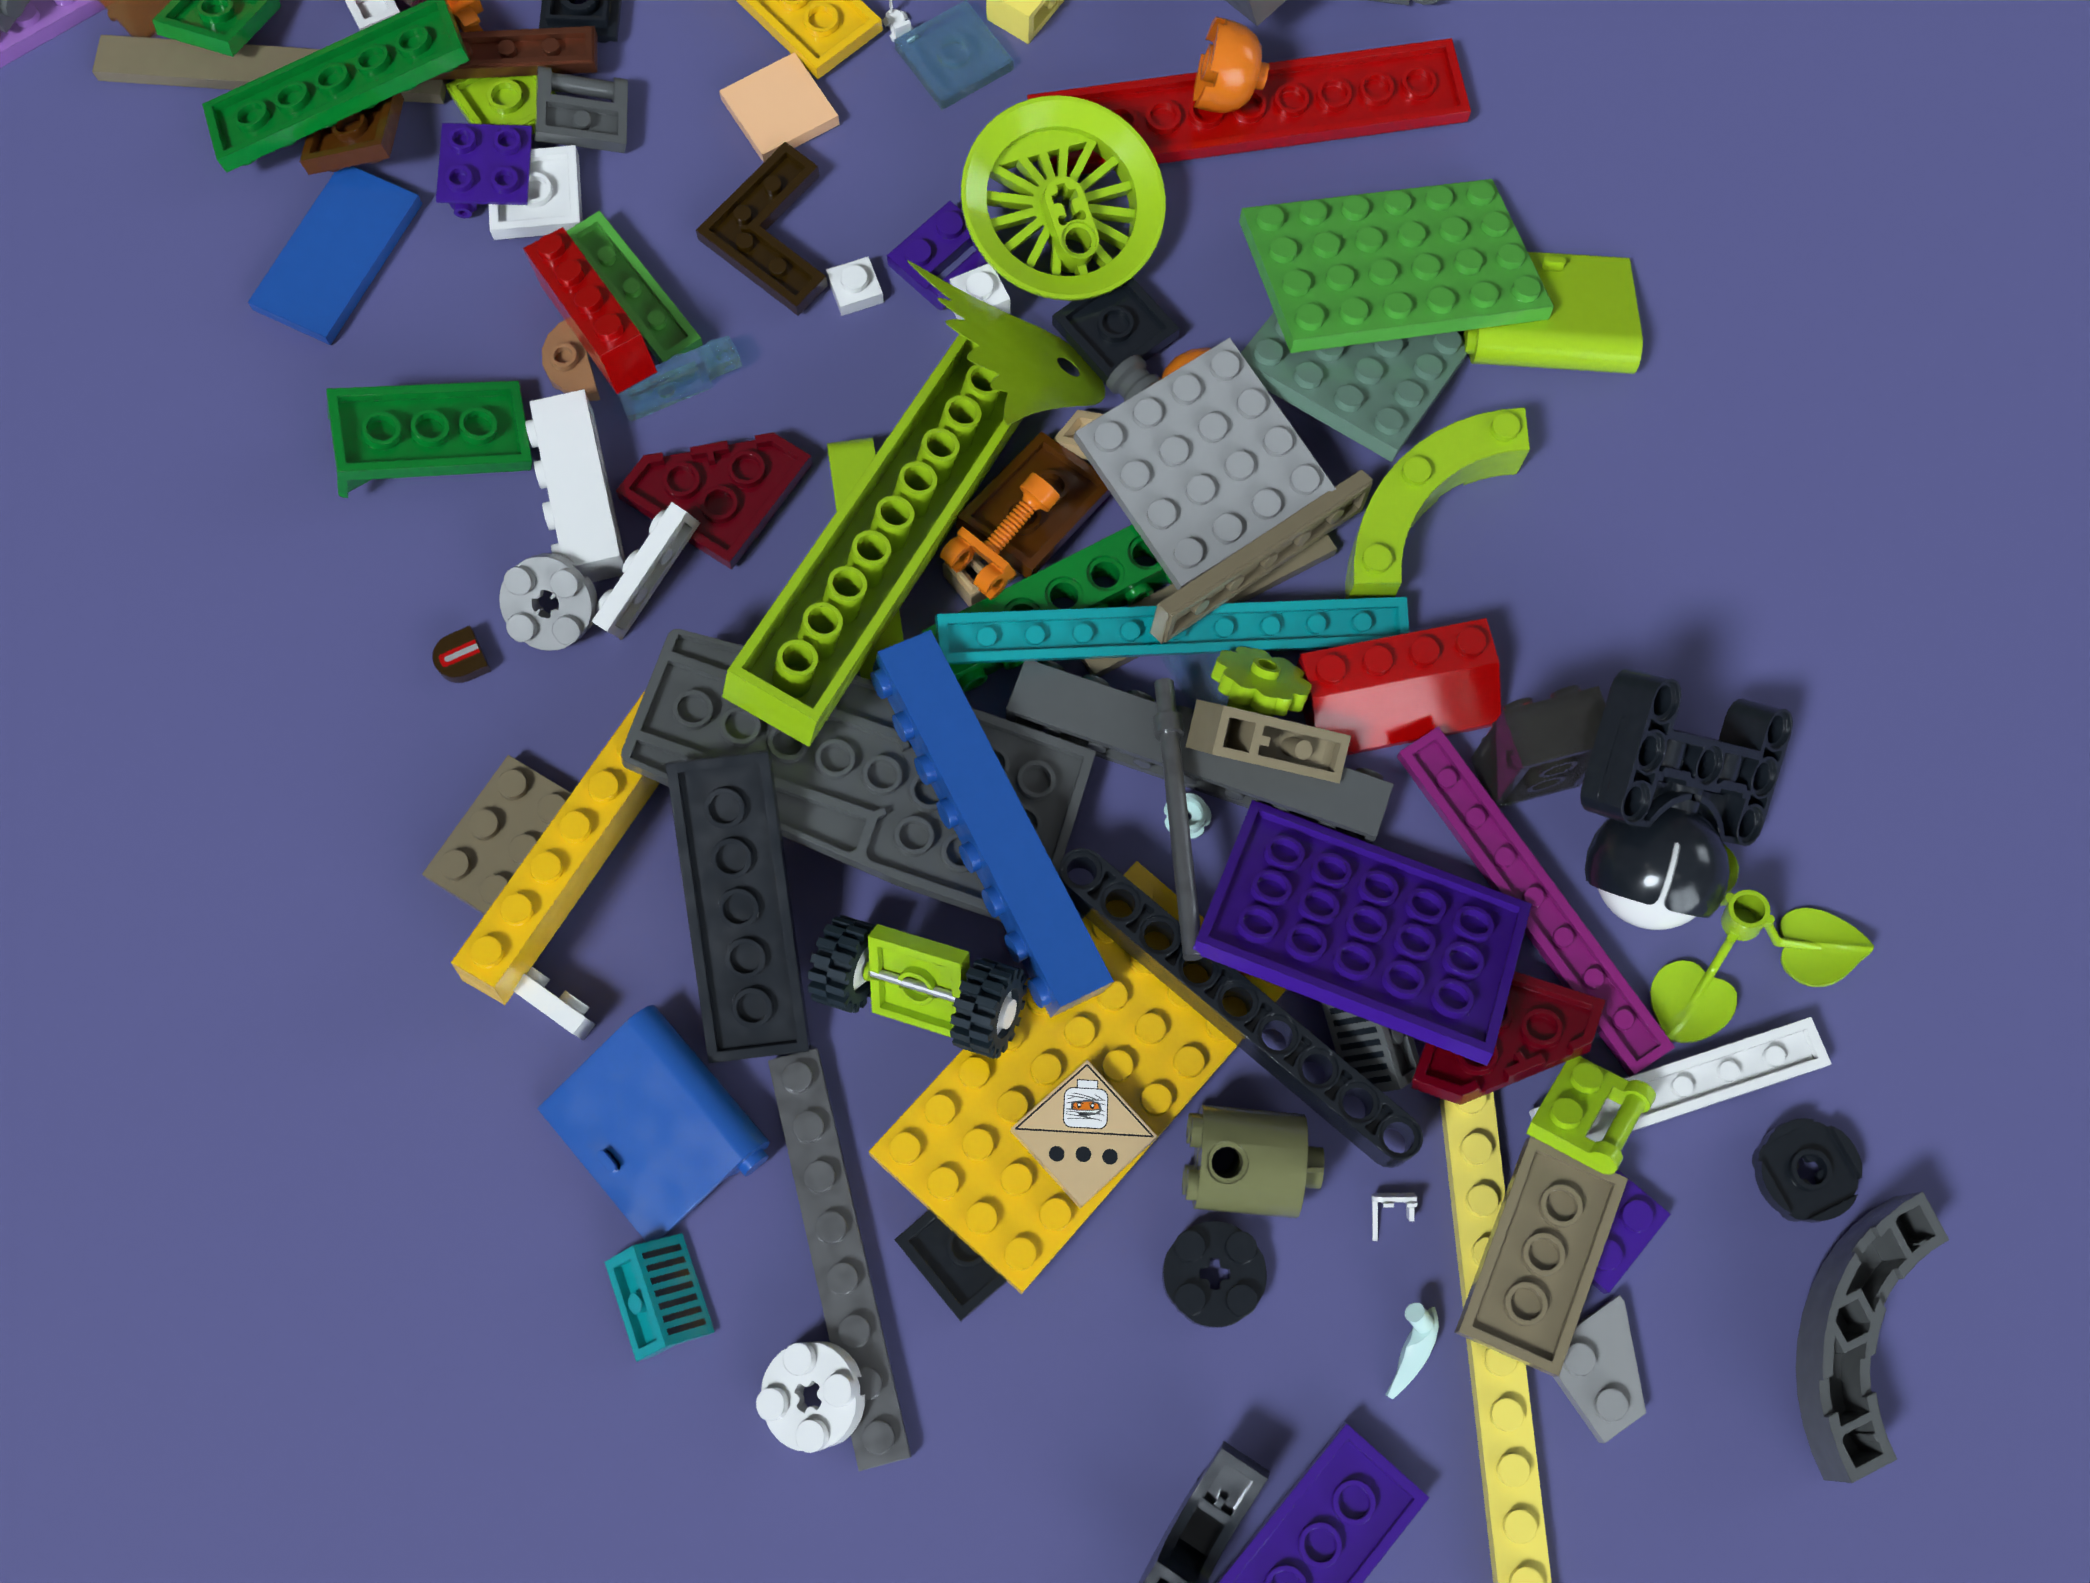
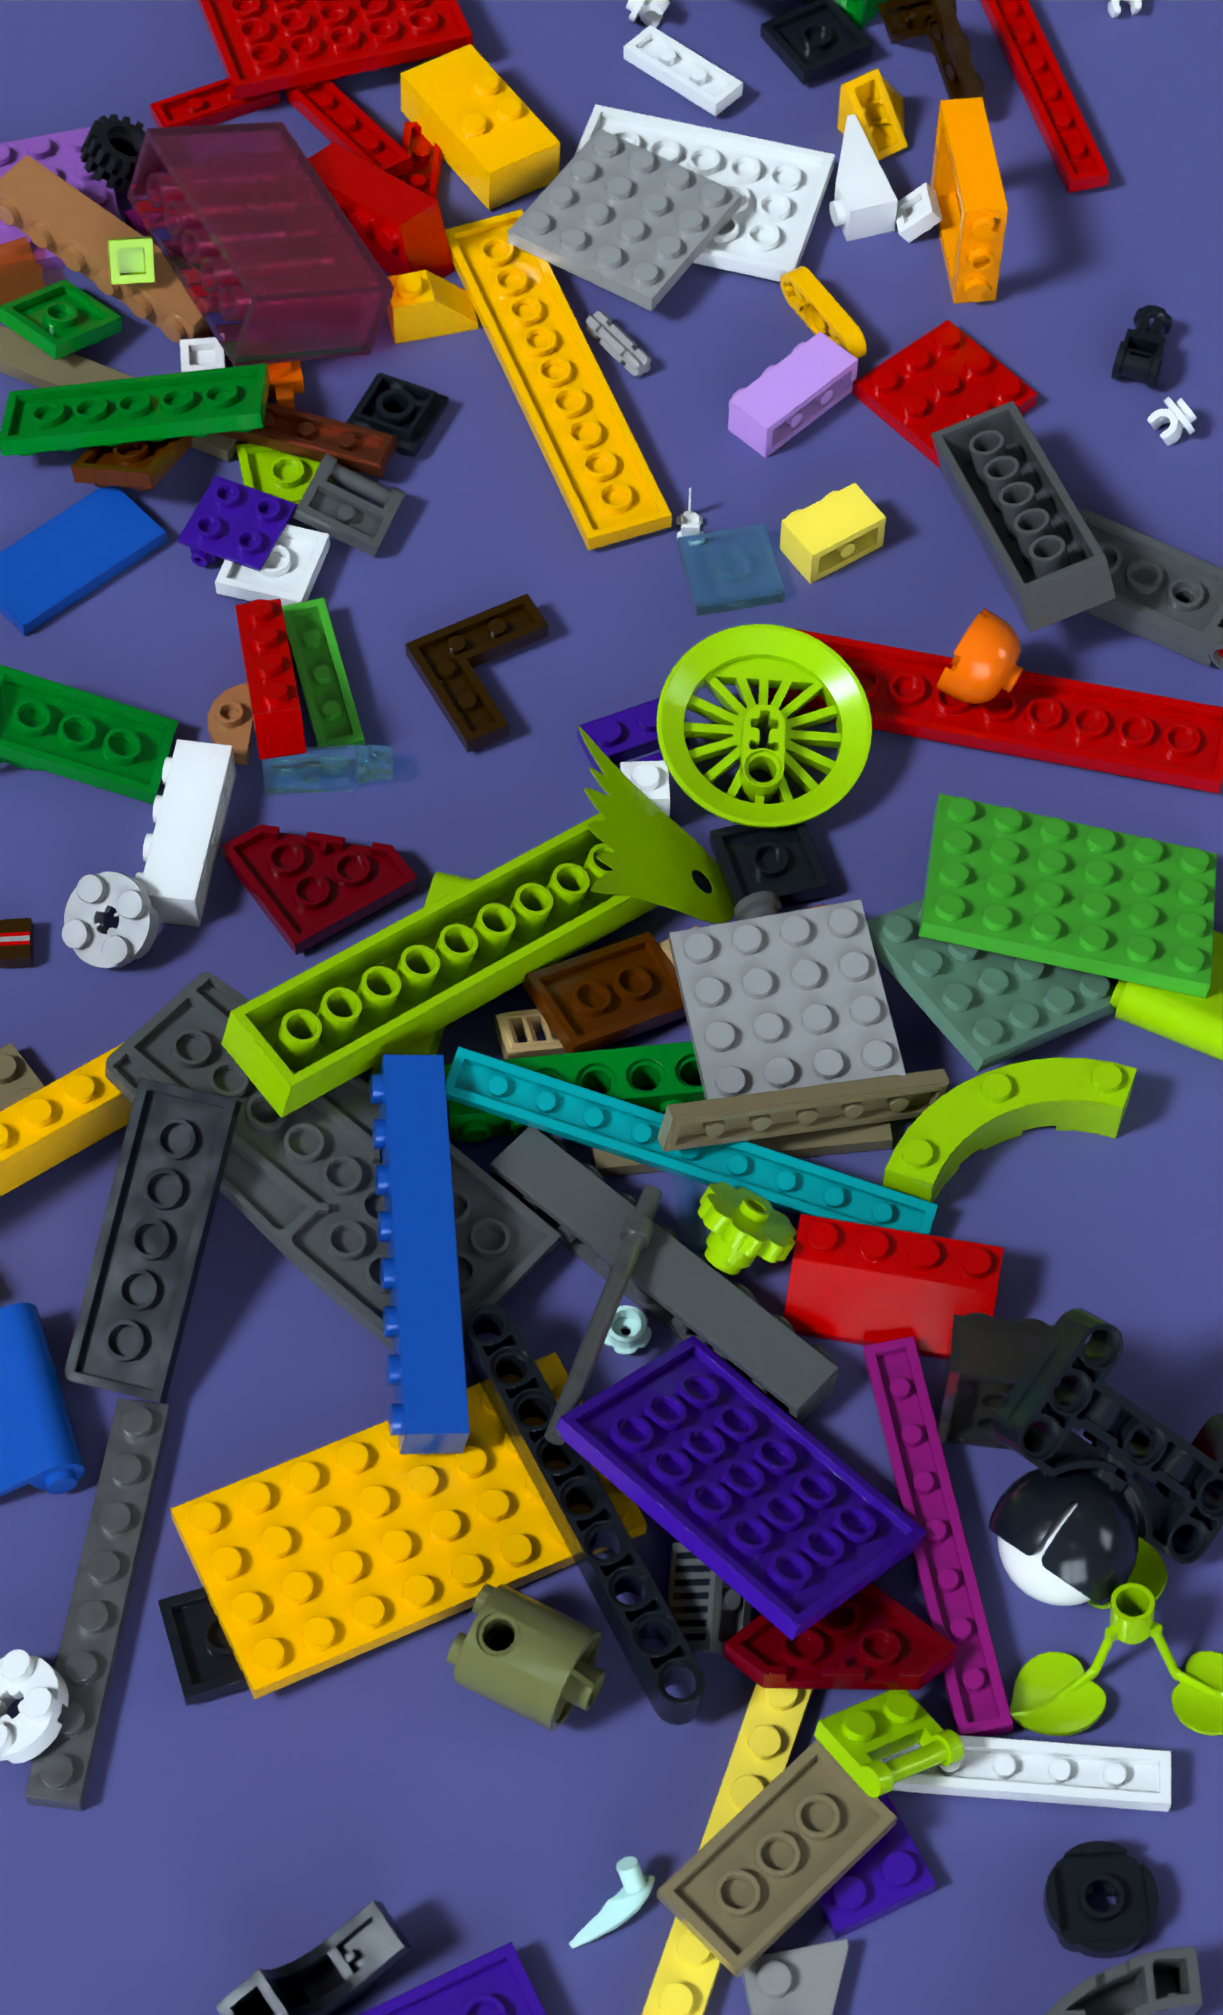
camera: 25 degrees right, 15 degrees down
white plate [592,502,700,640] -> none
light nougat tile [719,52,840,163] -> none
plate [808,915,1027,1059] -> none
white plate [826,256,884,316] -> none
orange bar [940,472,1061,600] -> none
tile [1010,1060,1157,1209] -> none
black plate [1162,1221,1267,1328] -> none
dark tan slope [1185,699,1351,784] -> none
white piece [1372,1193,1418,1241] -> none

